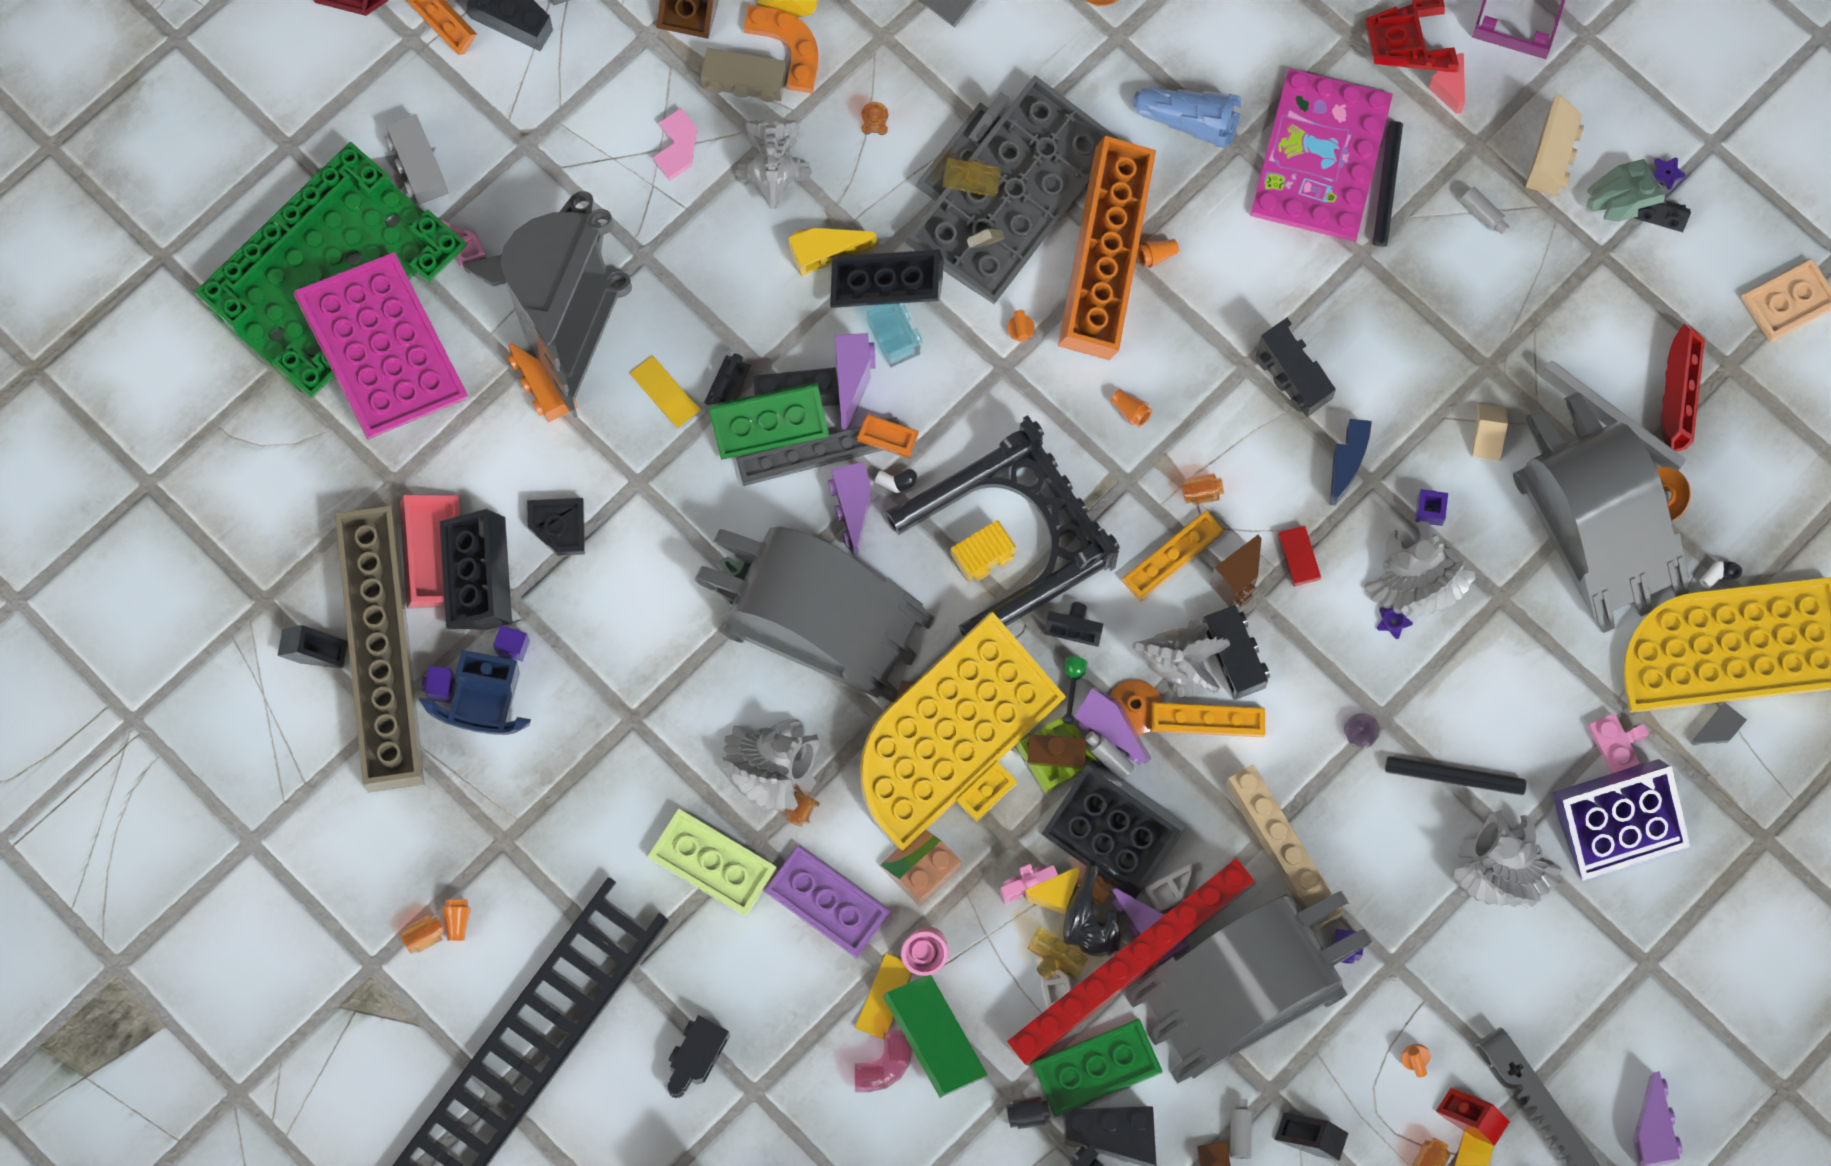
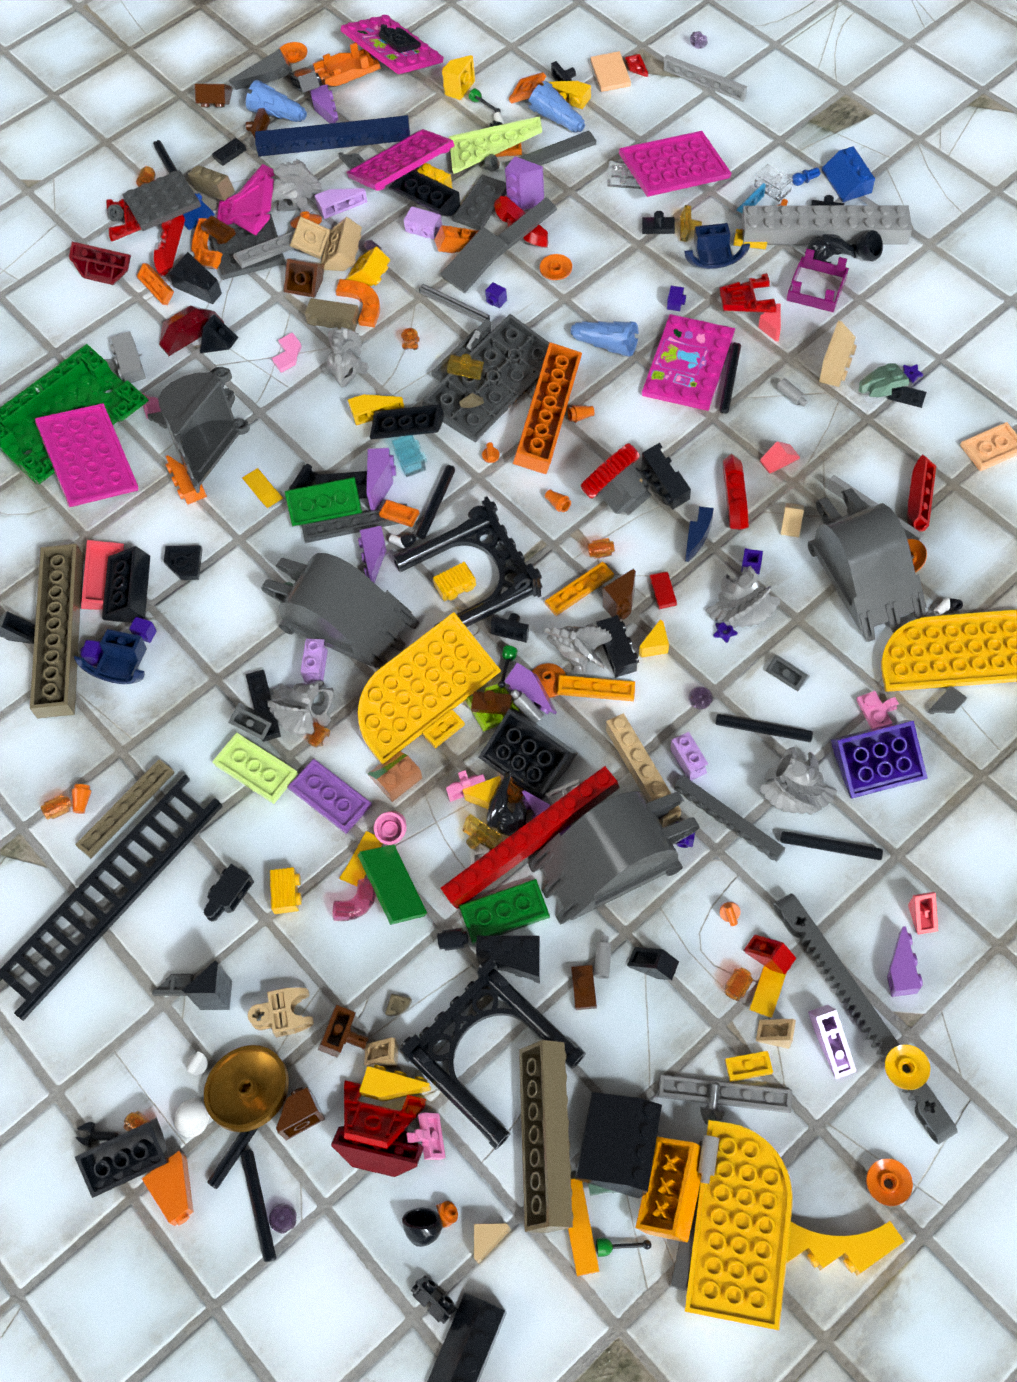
camera: 10 degrees right, 10 degrees down
none -> dark tan plate [75,759,175,859]
none -> dark red wedge [159,305,224,356]
none -> black slope [200,314,239,353]
none -> dark grey slope [228,703,272,740]
none -> black tile [245,669,281,742]
none -> yellow brick [270,867,302,914]
none -> lavender hinge [301,639,328,683]
none -> black axle [416,465,455,539]
none -> axle [419,284,490,323]
none -> dark purple plate [485,282,507,309]
none -> piece [581,443,651,515]
none -> yellow slope [639,619,669,658]
none -> dark purple plate [667,286,686,312]
none -> lavender hinge [670,732,708,781]
none -> dark grey piece [675,775,785,862]
none -> red brick [723,453,749,530]
none -> coral slope [760,441,800,474]
none -> dark grey slope [765,655,810,692]
none -> black axle [780,831,883,860]
none -> coral slope [908,892,938,934]

